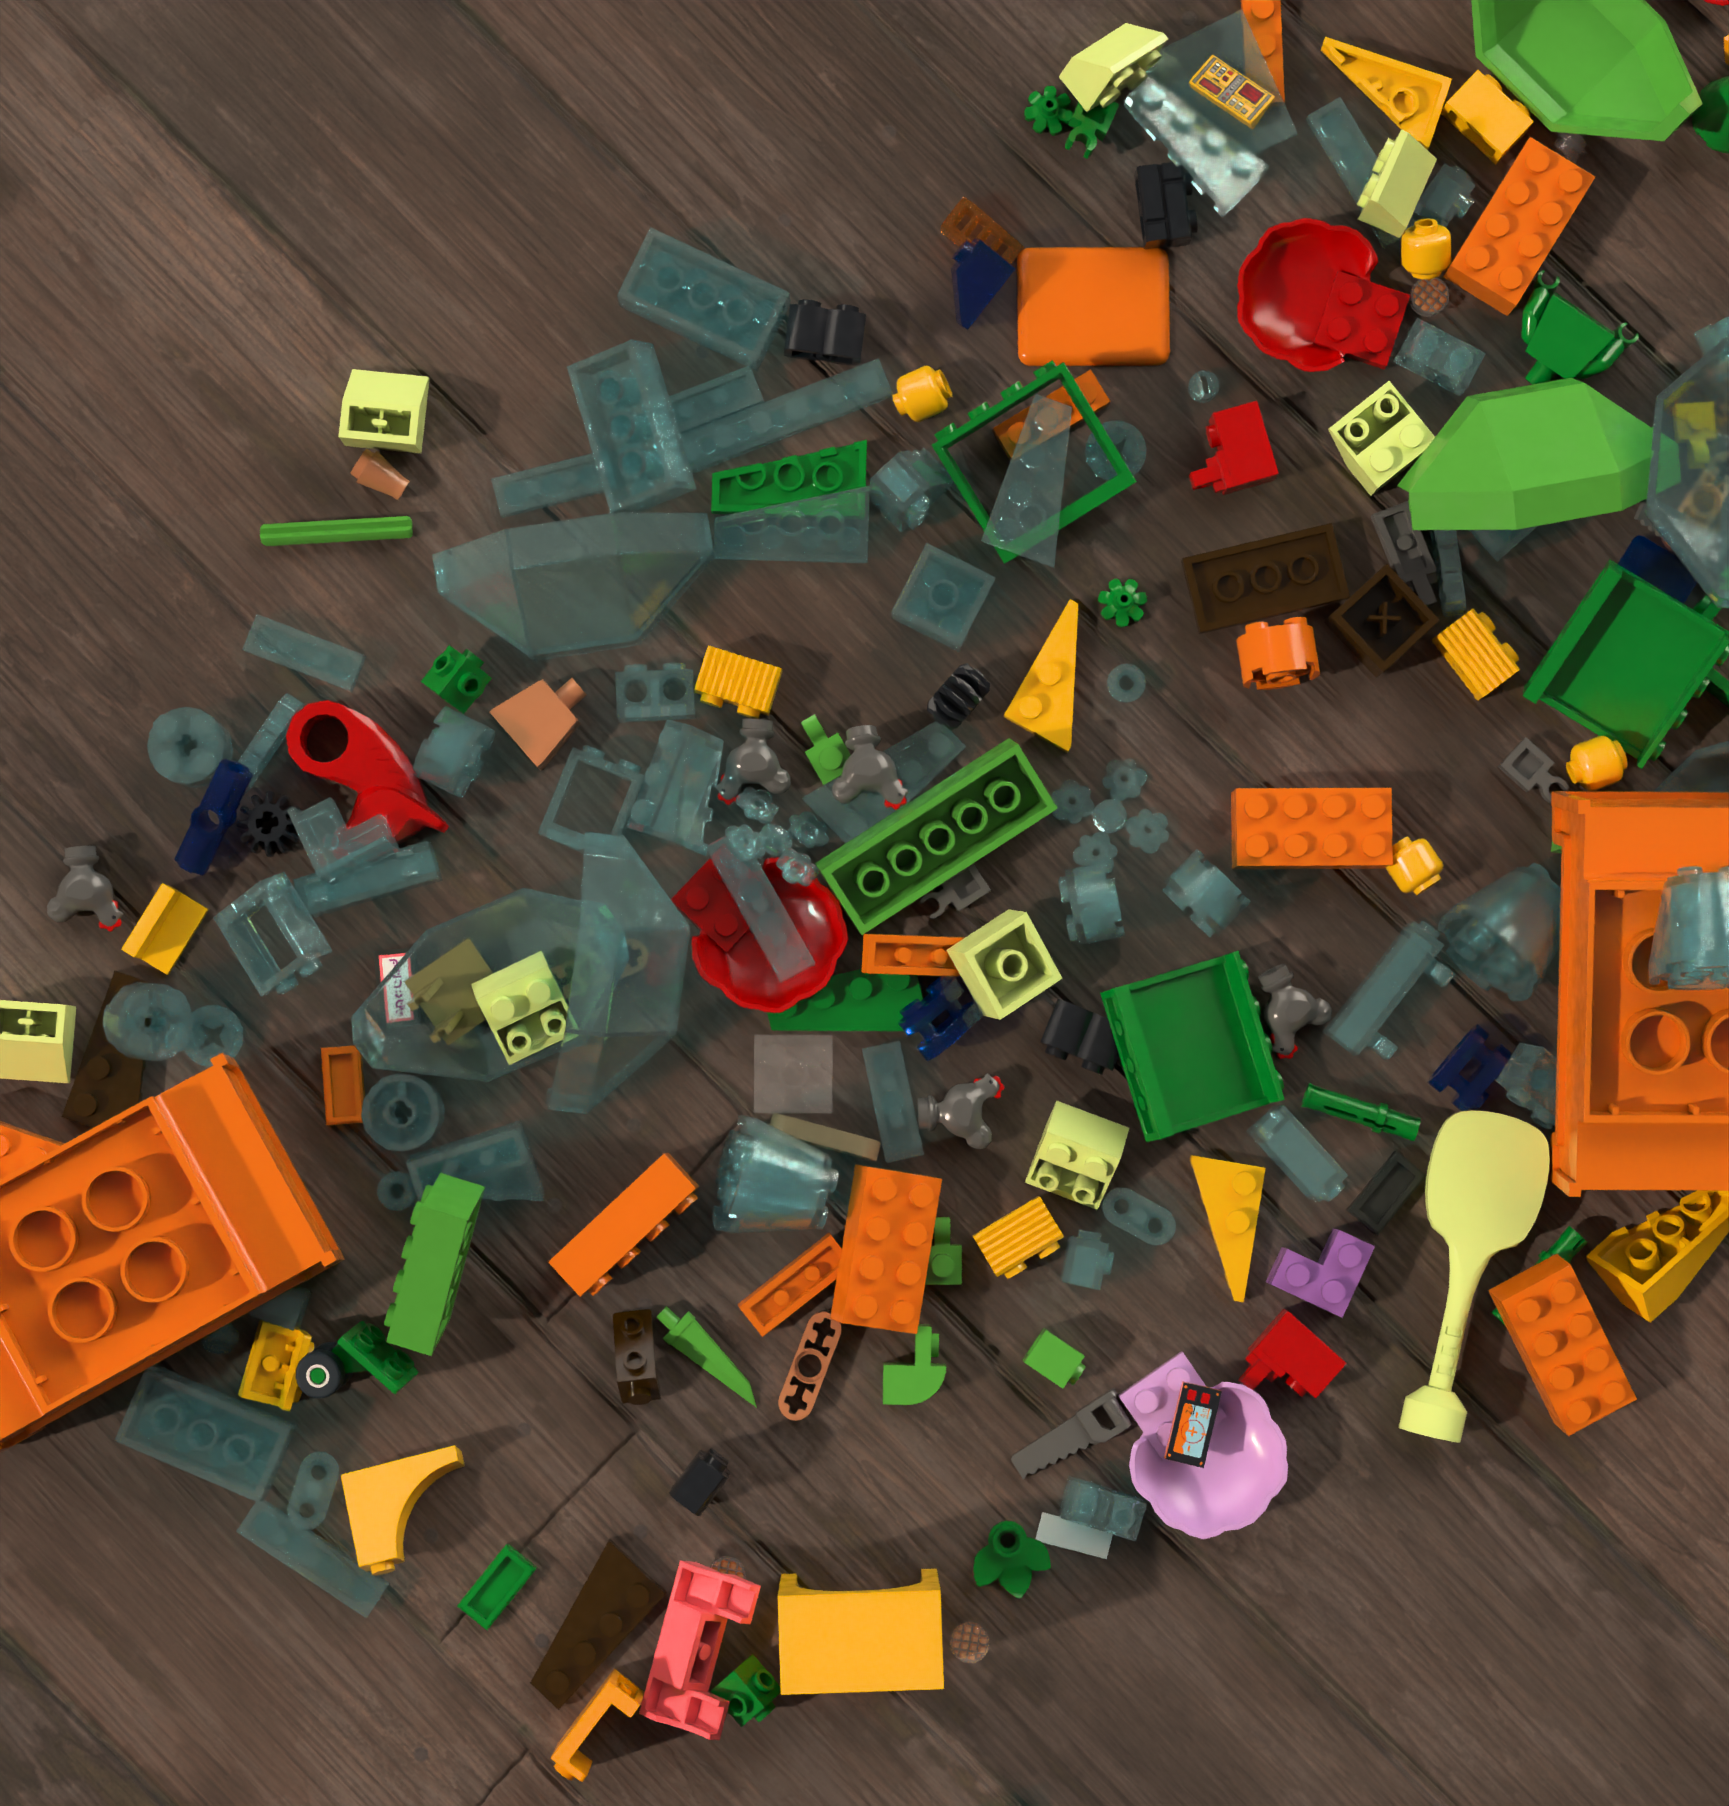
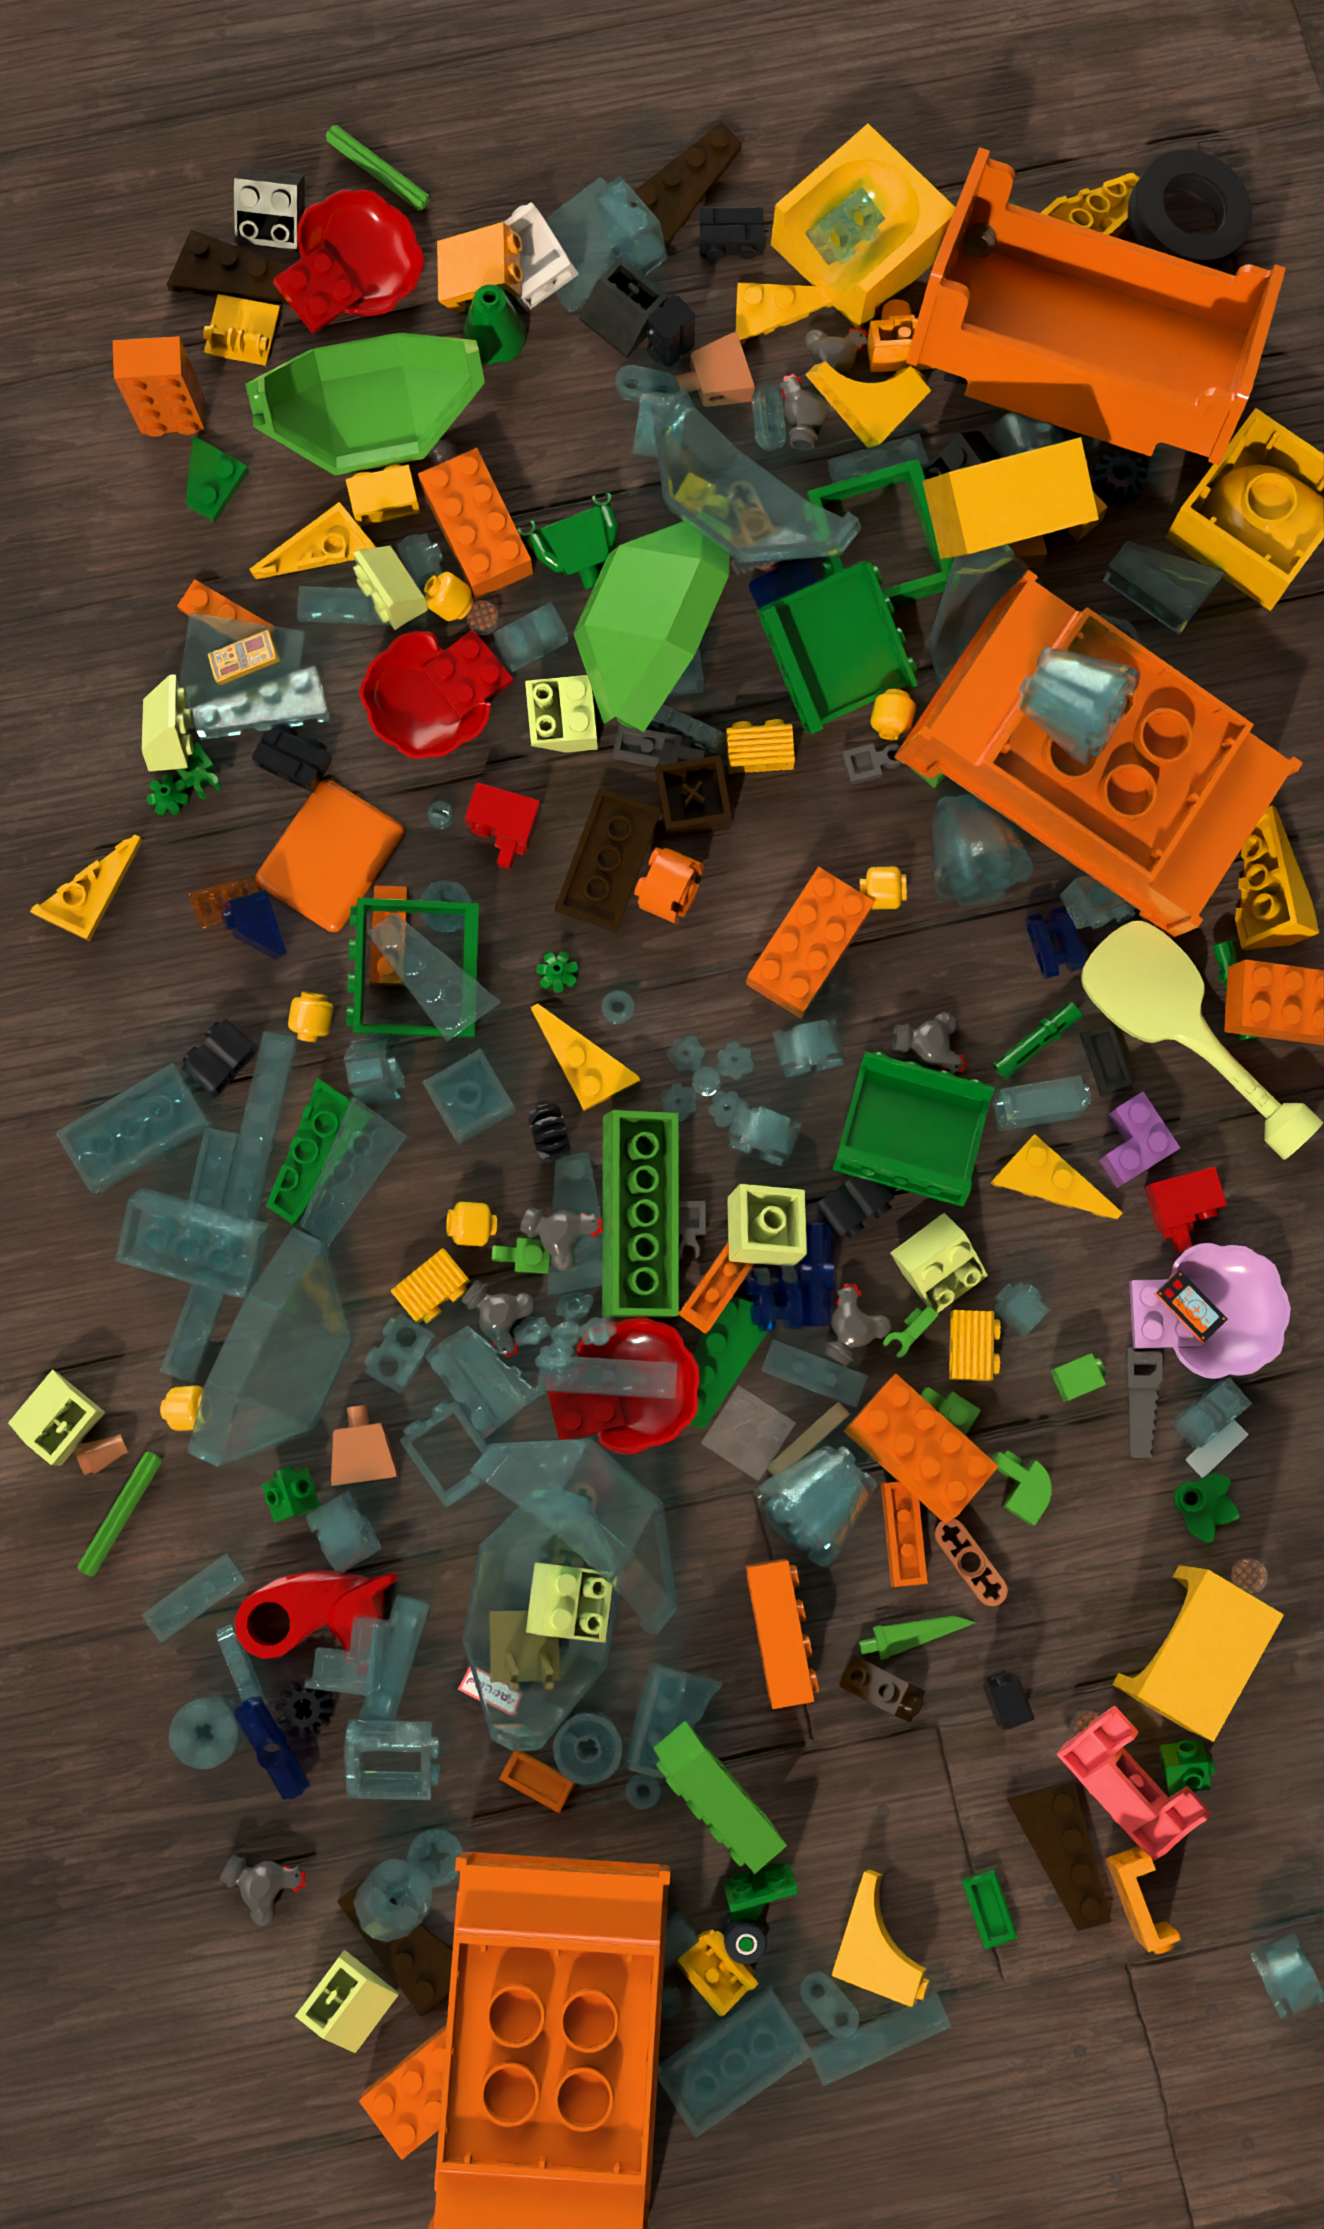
camera: 55 degrees left, 5 degrees down
yellow panel [121,883,209,975] -> none
clear light blue plate [1102,1187,1176,1246] -> none
clear light blue brick [1323,921,1455,1060] -> none
none -> yellow wing [30,834,143,941]
none -> yellow head [160,1385,214,1431]
none -> yellow head [446,1202,497,1246]
none -> clear blue piece [798,1224,834,1327]
none -> bright green plate [882,1306,939,1358]

